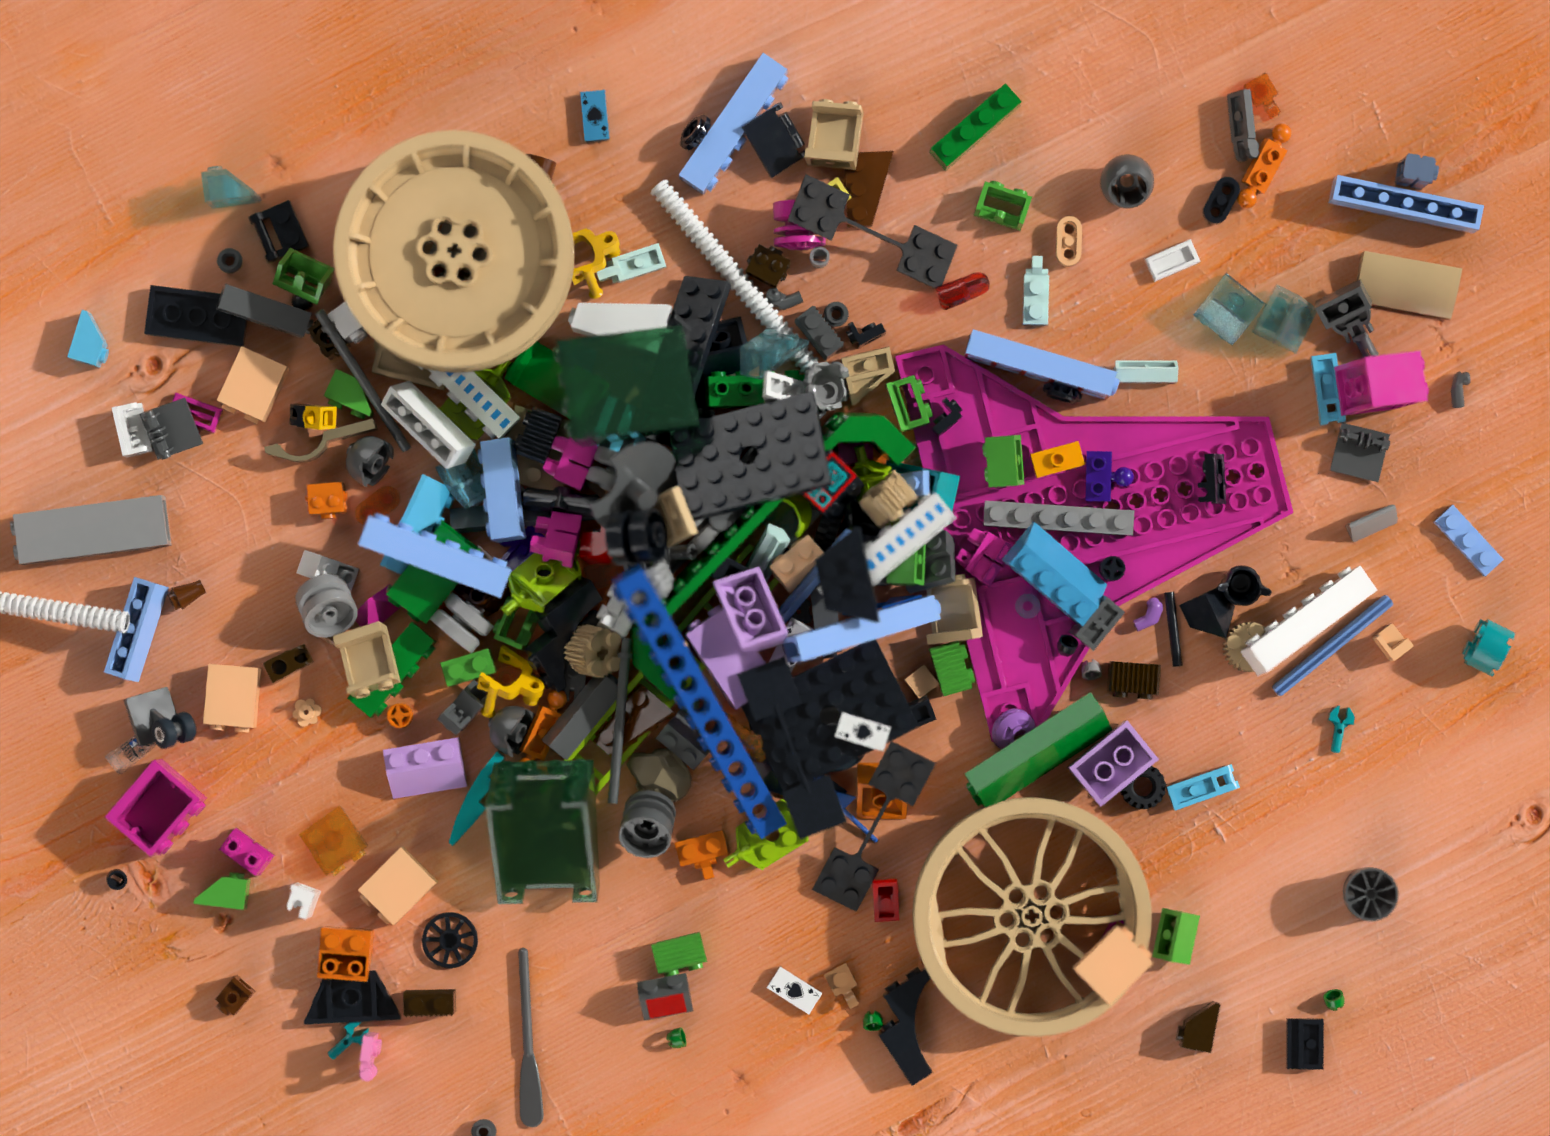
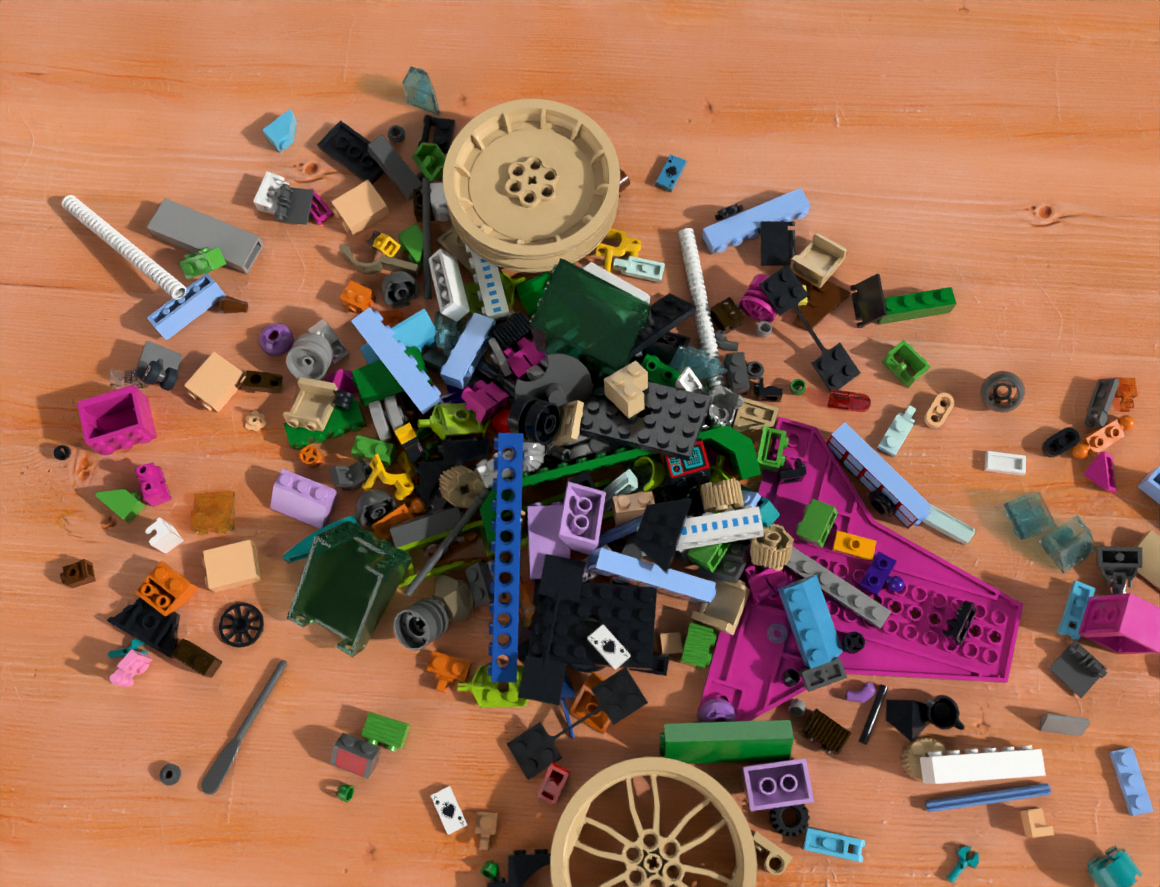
camera: 35 degrees right, 15 degrees down
none -> bright green brick [178,247,227,279]
none -> medium lavender piece [259,323,294,356]
none -> black wheel [331,389,354,412]
none -> leg [394,422,427,463]
none -> light grey plate [488,338,511,376]
none -> tan brick [604,361,648,418]
none -> tan brick [750,523,794,571]
none -> tan plate [752,831,793,875]
none -> green hinge [791,379,806,396]
none -> black piece [850,274,887,328]
none -> dark pink slope [1083,452,1117,493]

